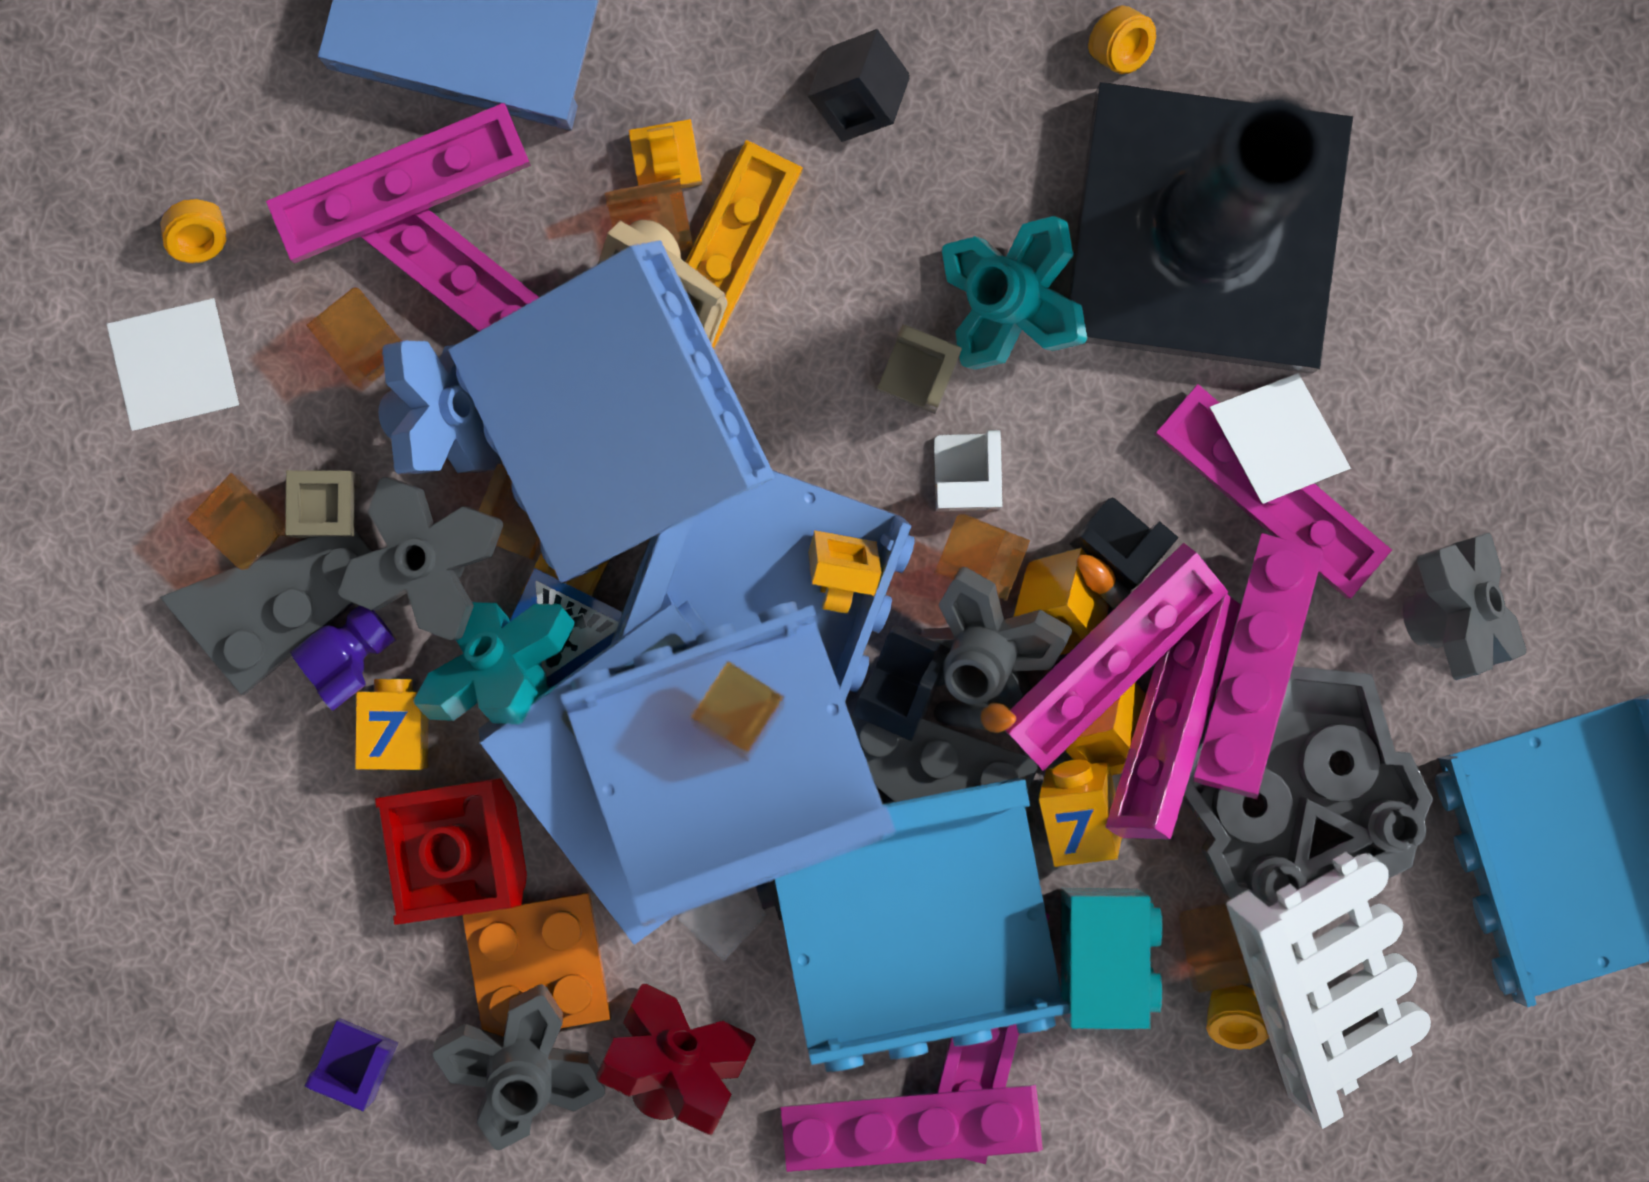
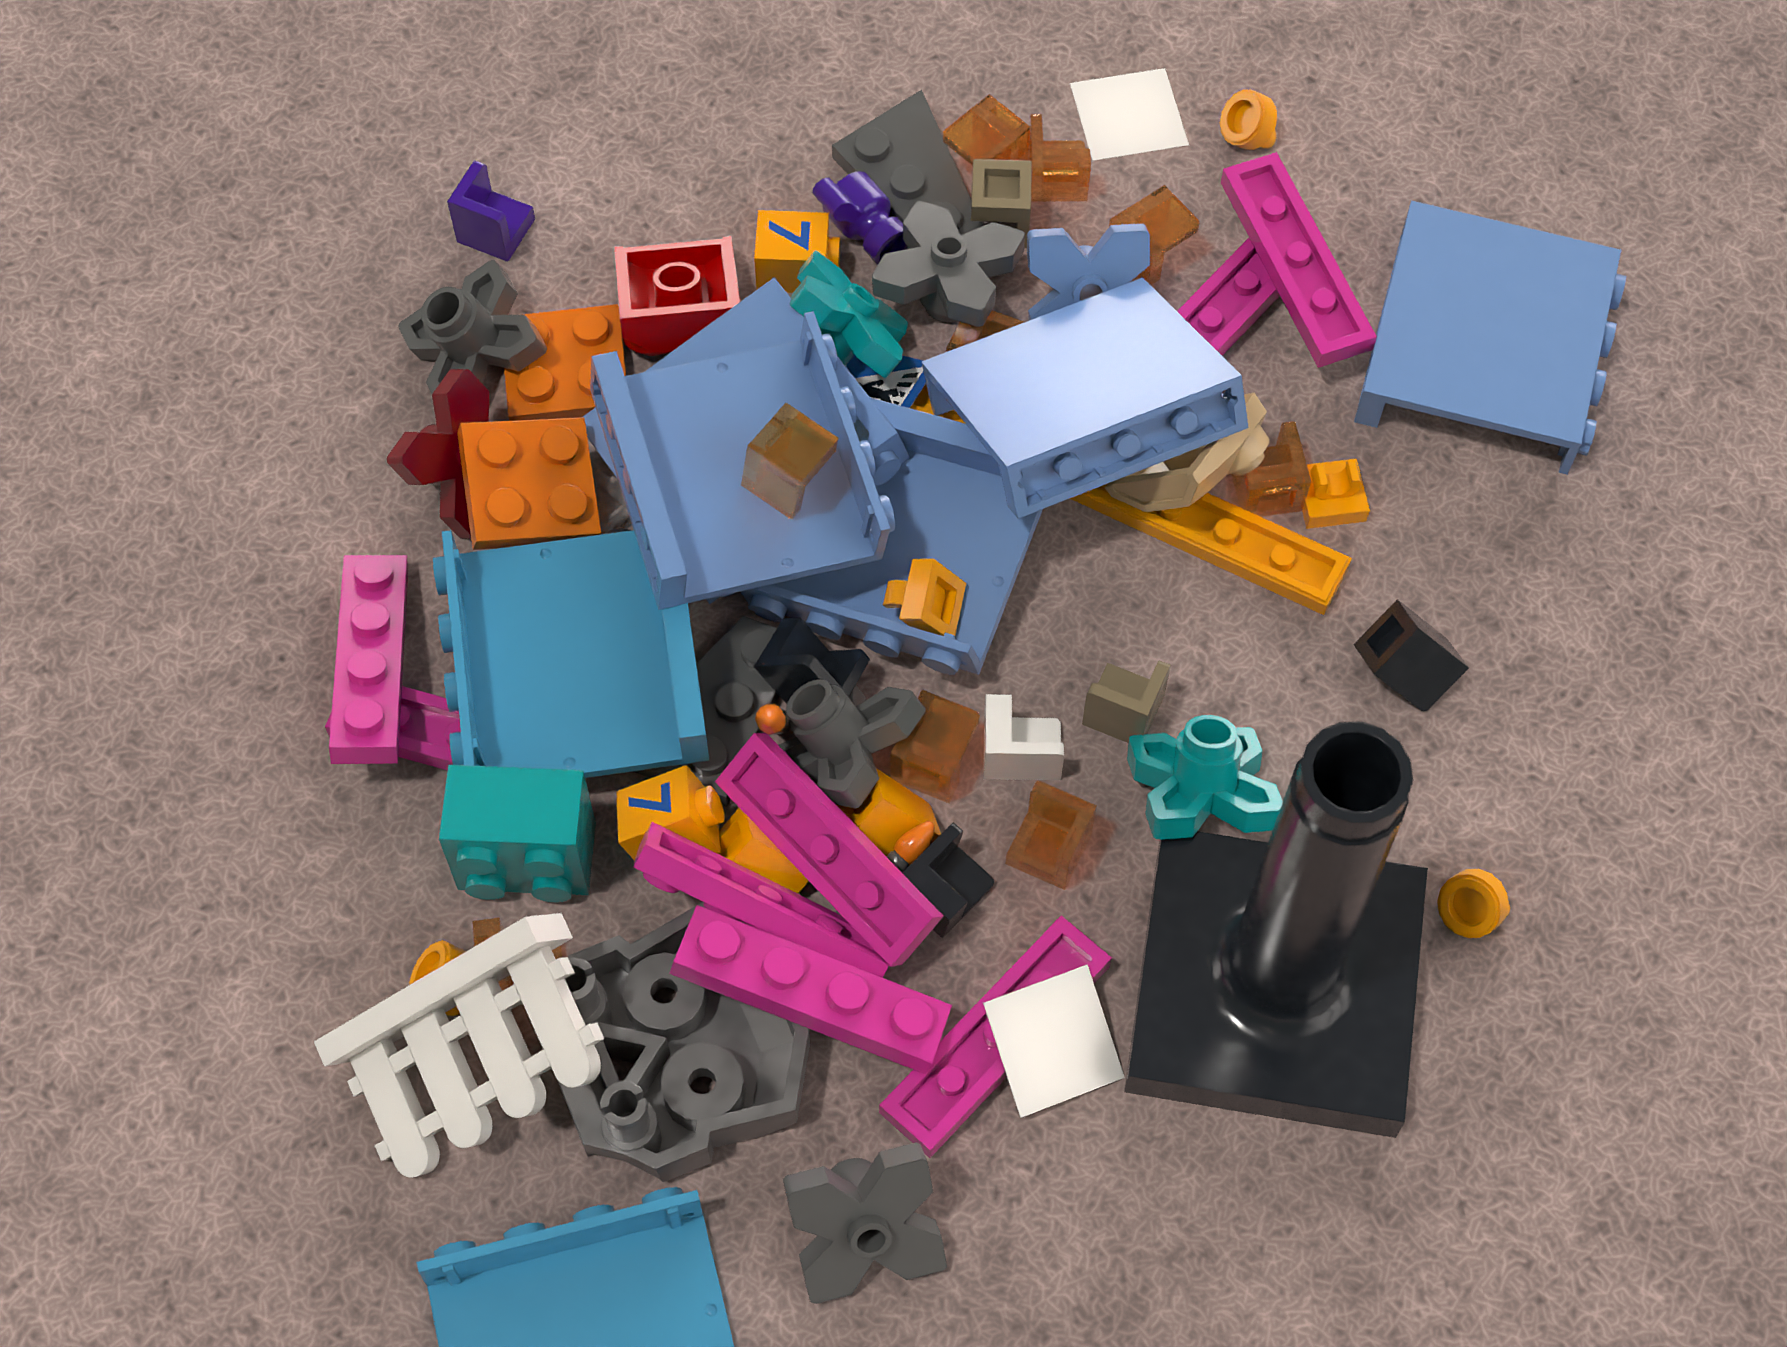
camera: 95 degrees right, 25 degrees down
none -> orange plate [457,417,602,550]
none -> clear orange panel [1005,781,1097,890]
none -> clear orange panel [1028,114,1091,202]

